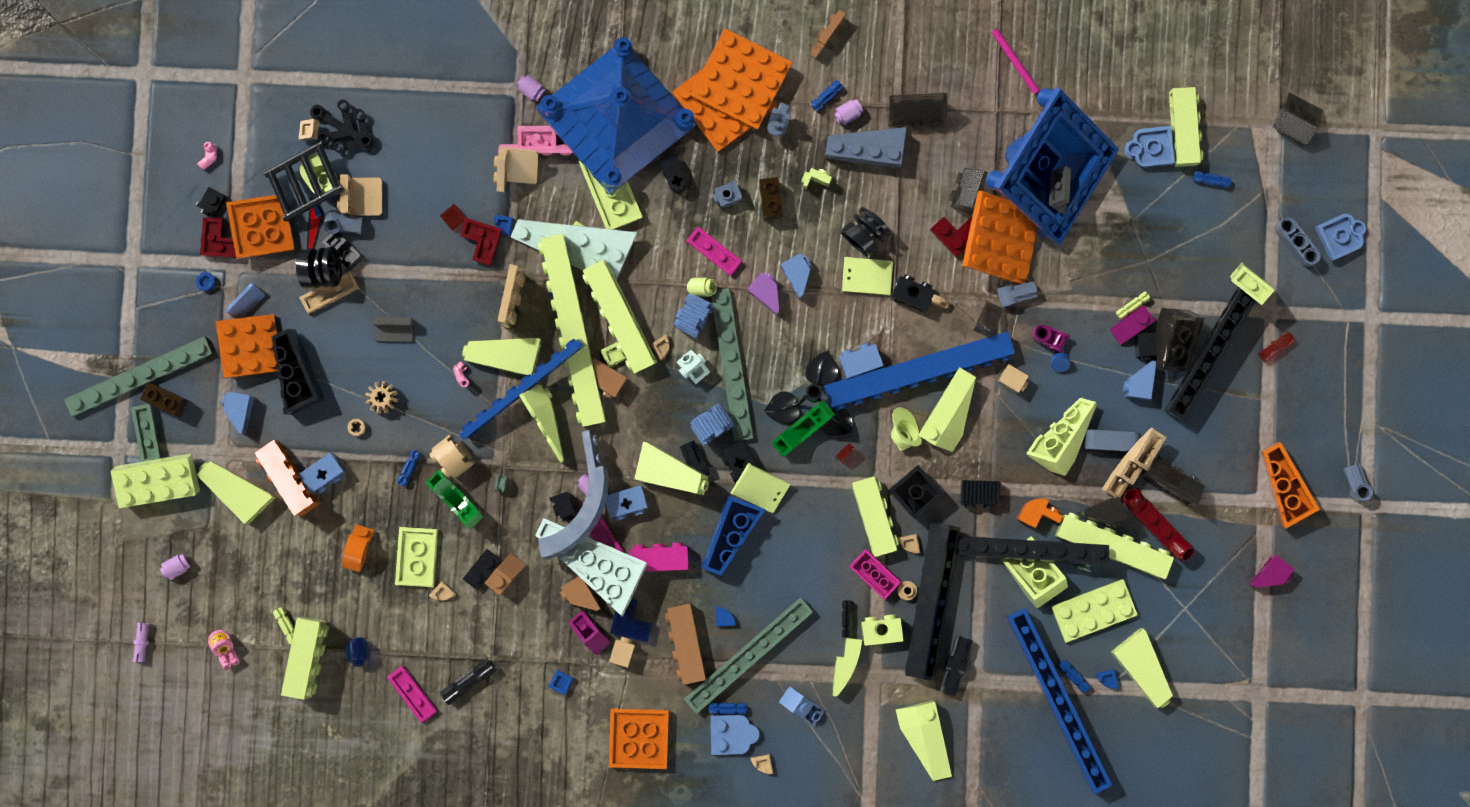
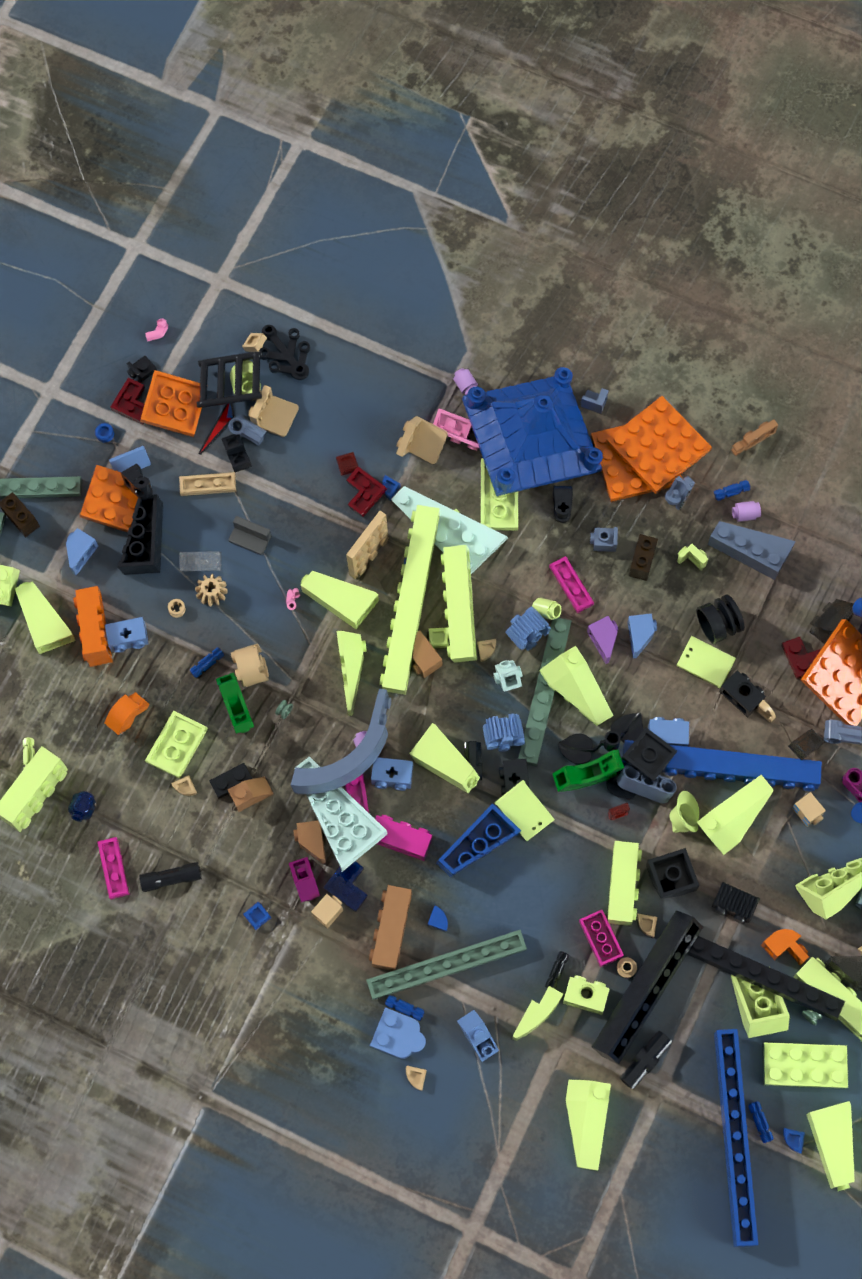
camera: 25 degrees right, 15 degrees down
black wheel [296,247,342,289] -> none
blue plate [459,339,586,440] -> none
black brick [549,491,576,522] -> none
orange plate [609,708,669,769] -> none
clear smoke slope [887,93,947,128] -> none
none -> black leg [121,463,153,499]
none -> clear brick [179,551,222,572]
none -> yellowish green wedge [539,646,614,726]
none -> sand blue panel [581,388,609,414]
none -> sand blue beam [617,765,677,804]
none -> black plate [621,728,677,783]

